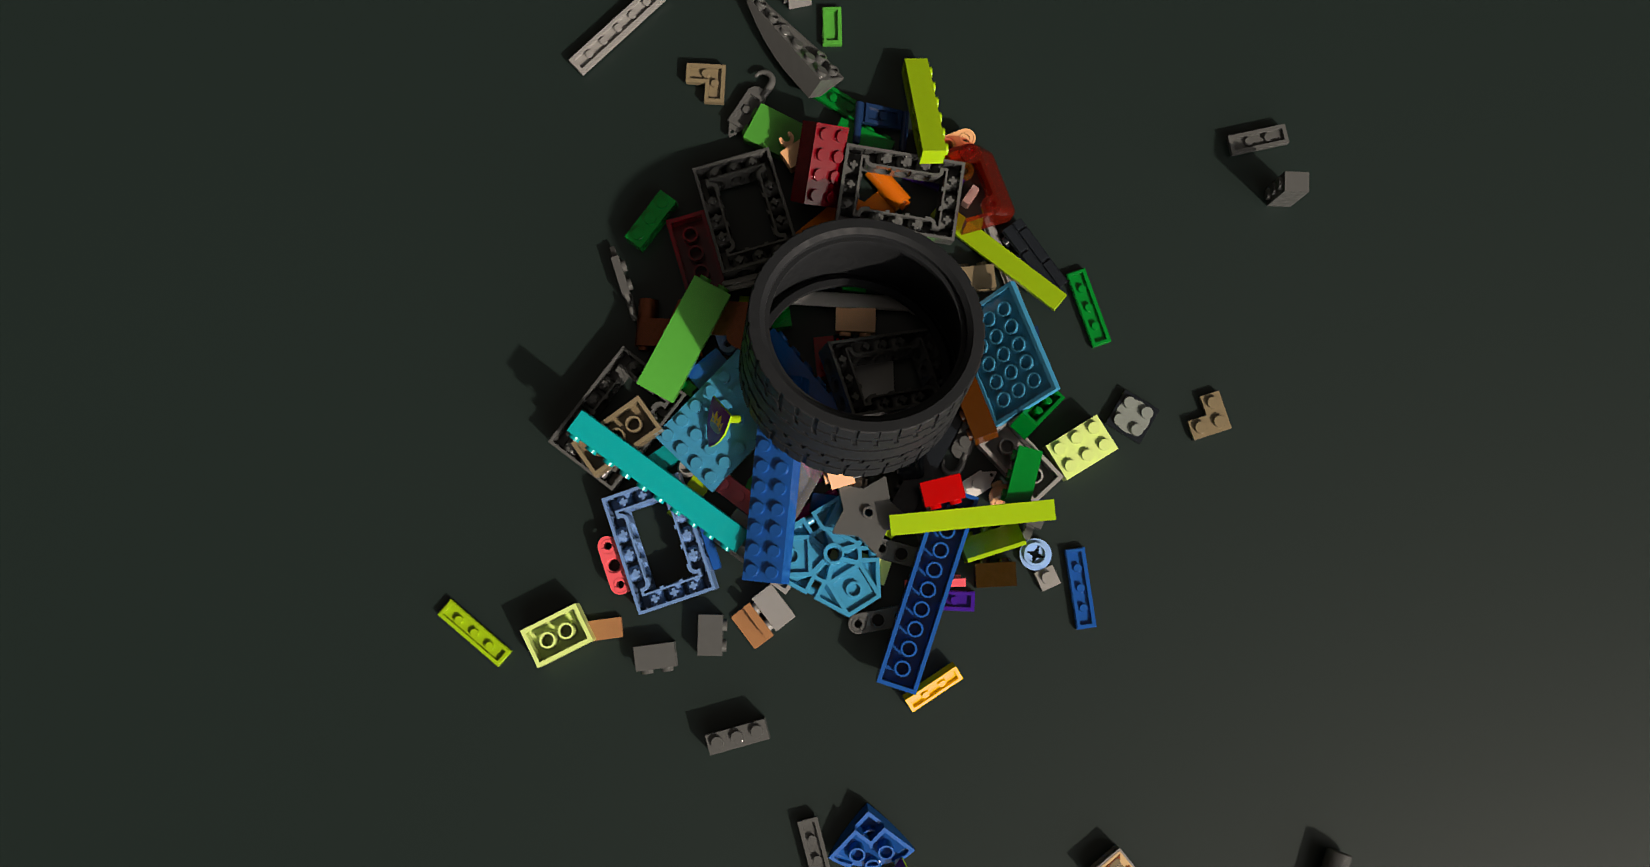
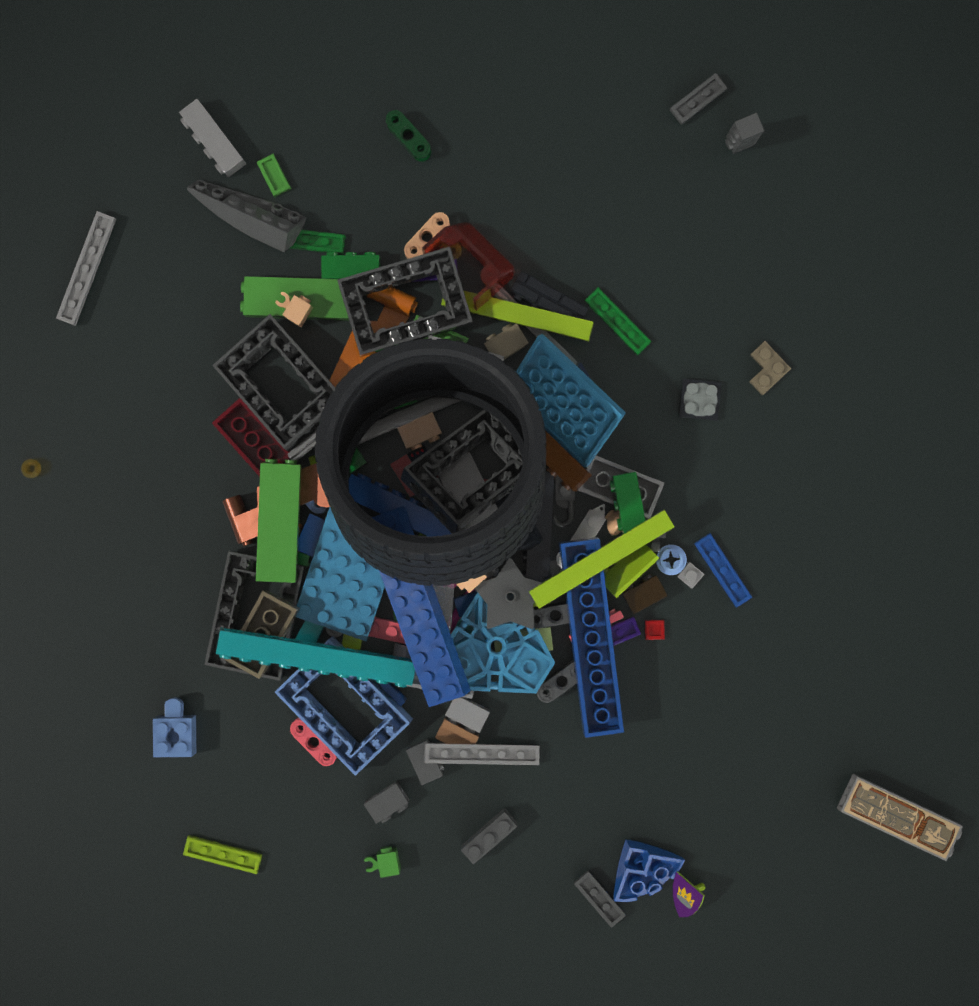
camera: 20 degrees left, 5 degrees up
yellowish green brick [520,603,596,668] -> none
medium nougat tile [588,617,624,641] -> none
dark grey plate [610,246,638,321] -> none
green brick [624,190,678,253] -> none
dark tan plate [686,63,726,105] -> none
dark purple shield [707,396,741,447] -> none
dark grey plate [728,69,776,138] -> none
dark red brick [790,120,849,208] -> none
dark blue plate [852,101,909,152] -> none
lime brick [901,58,949,164] -> none
yellow plate [902,662,963,712] -> none
red brick [918,473,966,510] -> none
tile [961,184,979,209] -> none
green brick [1010,391,1065,440] -> none
yellowish green brick [1042,415,1118,482] -> none
none -> clear yellow plate [21,459,41,478]
none -> medium blue brick [153,697,196,757]
none -> bright green brick [364,846,401,878]
none -> dark green piece [386,110,431,162]
none -> light grey plate [424,743,540,765]
none -> red tile [645,620,665,640]

